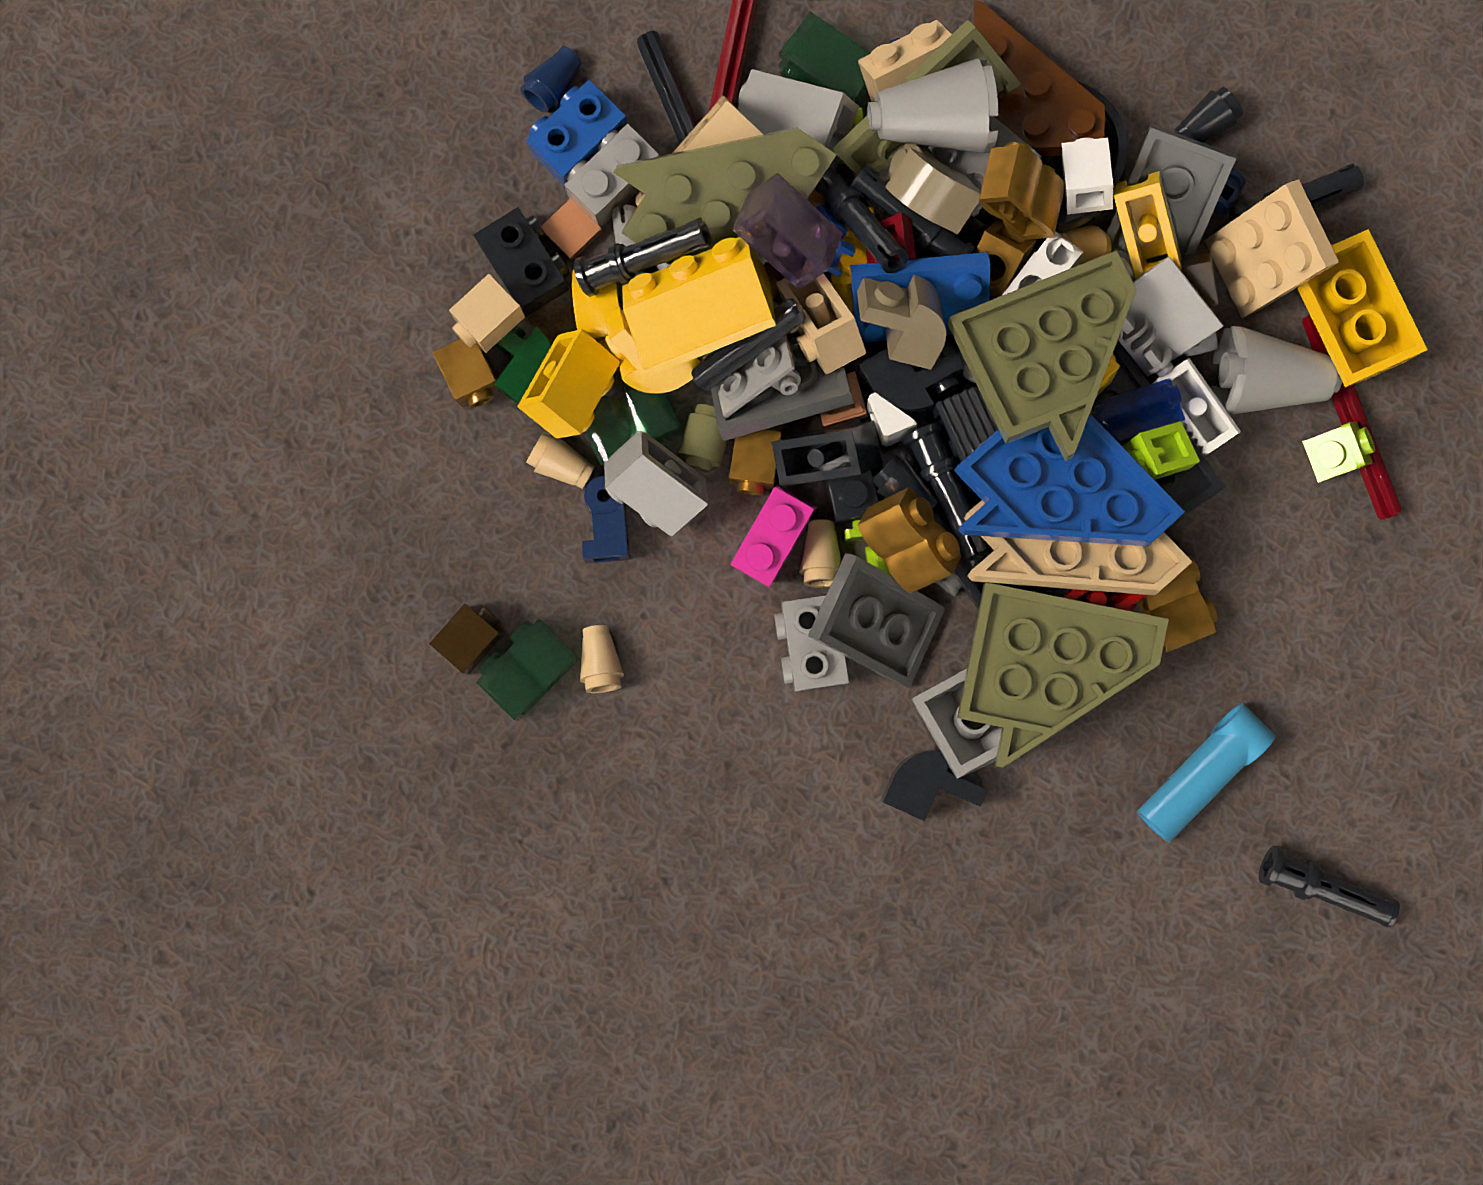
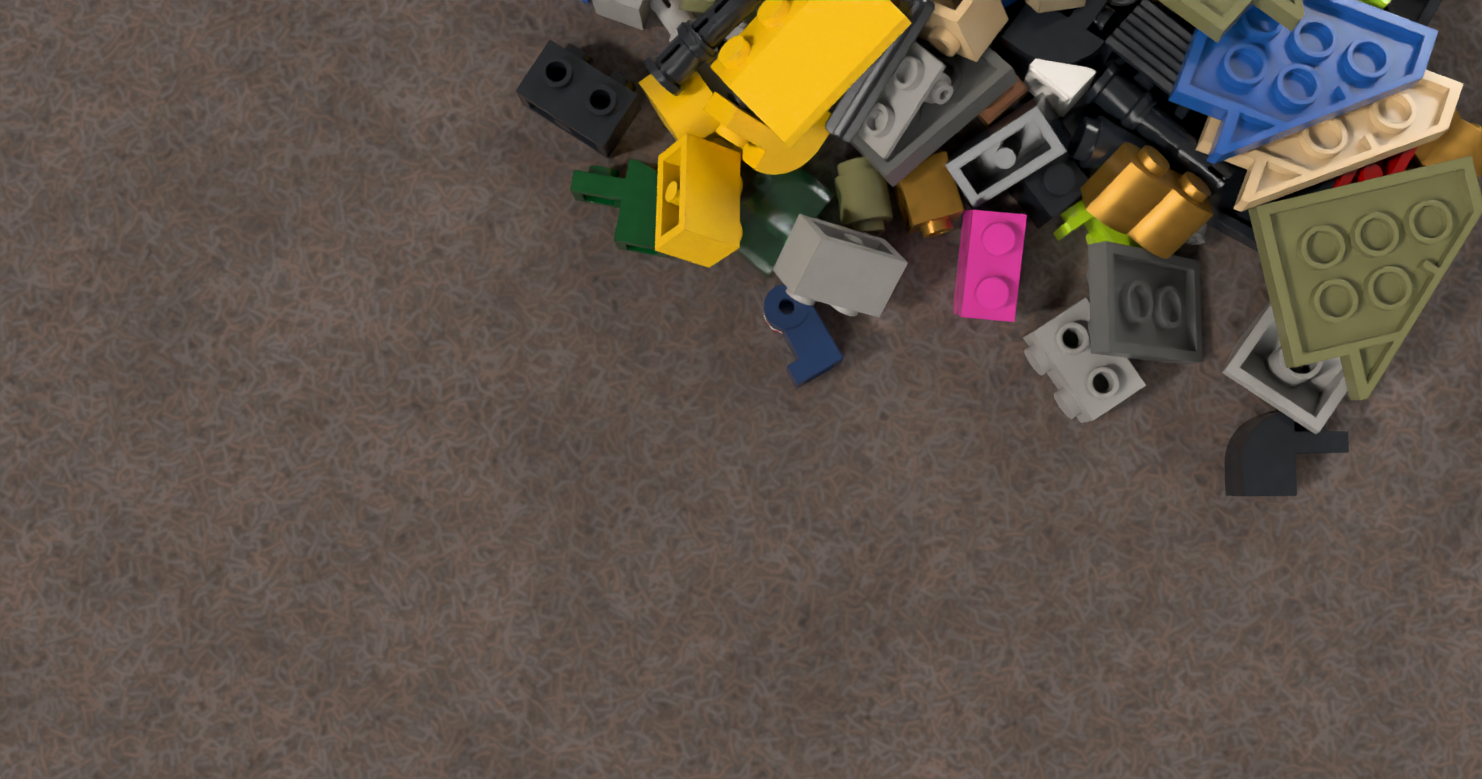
camera: 30 degrees left, 0 degrees up
dark brown brick [429,603,504,675] -> none
pearl gold brick [432,339,498,408] -> none
tan brick [449,274,525,353] -> none
clear green brick [476,618,580,722] -> none
tan cone [526,432,595,489] -> none
nougat tile [541,198,602,262] -> none
tan cone [580,625,624,693] -> none
tan cone [799,520,842,588] -> none

